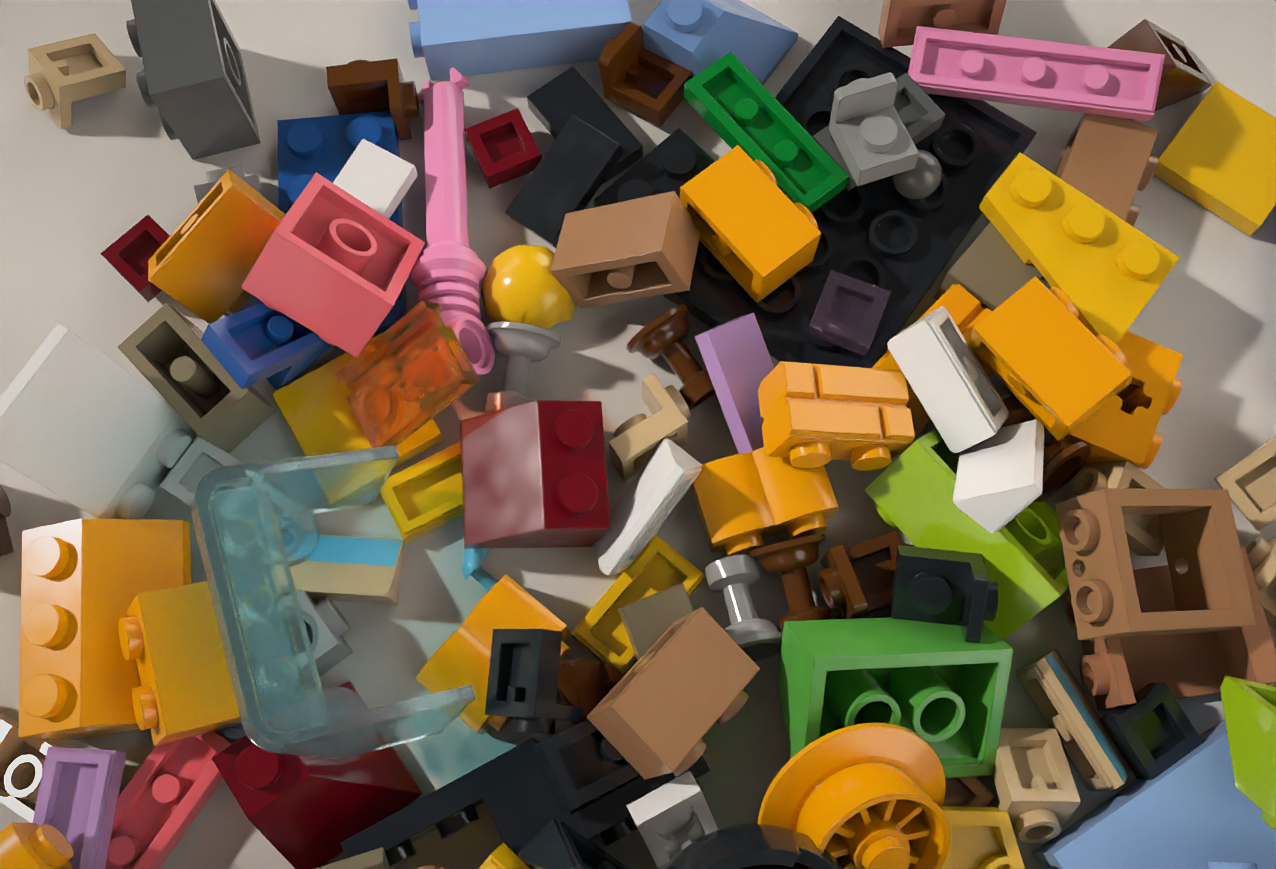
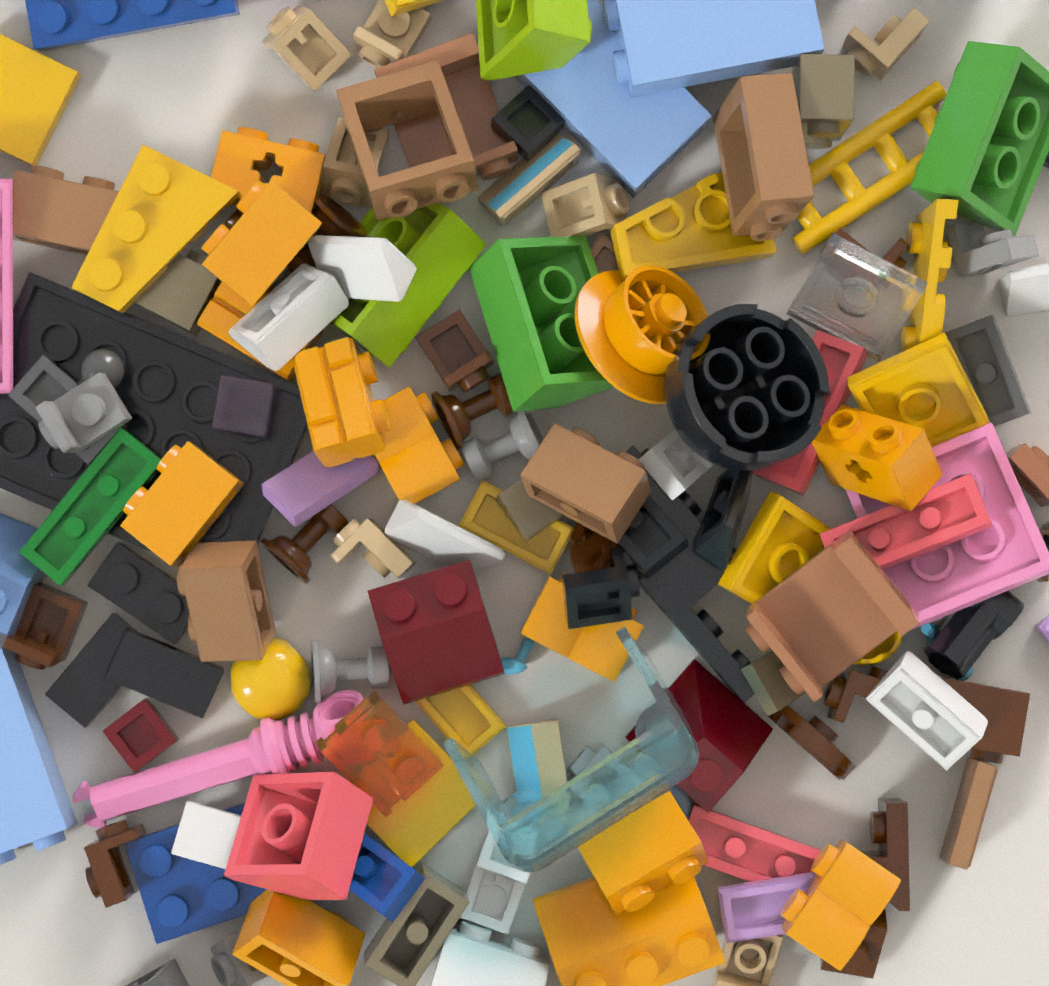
camera: 100 degrees left, 15 degrees up
black bracket [890,545,999,643] -> none

